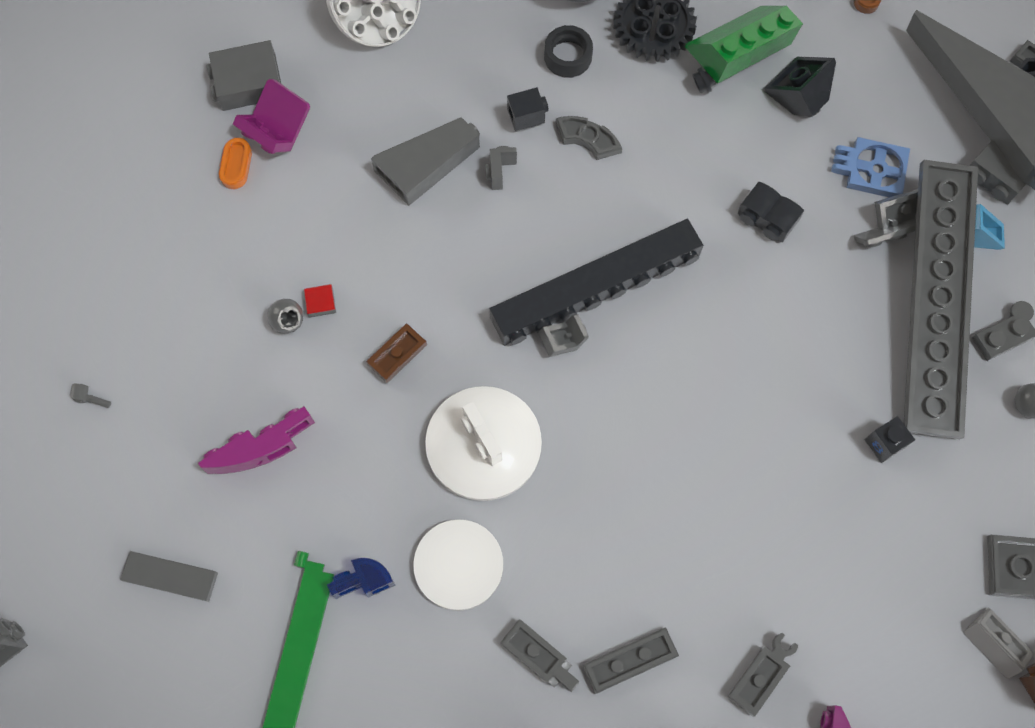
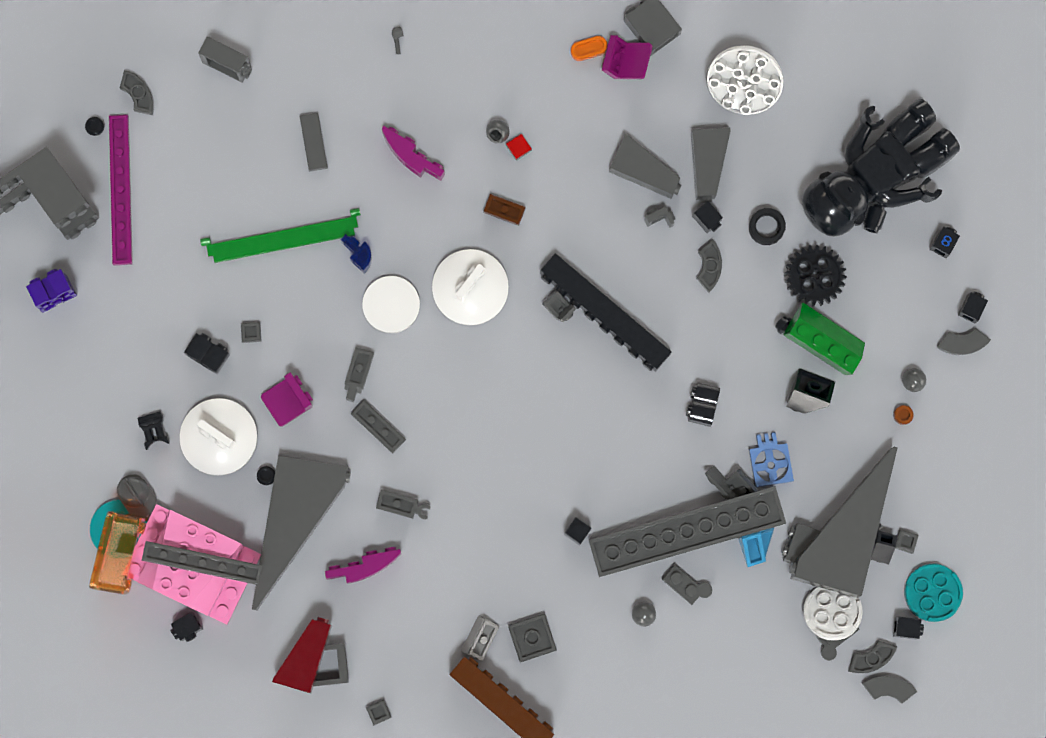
camera: 60 degrees right, 10 degrees up
none -> dark grey slope [691,127,731,203]

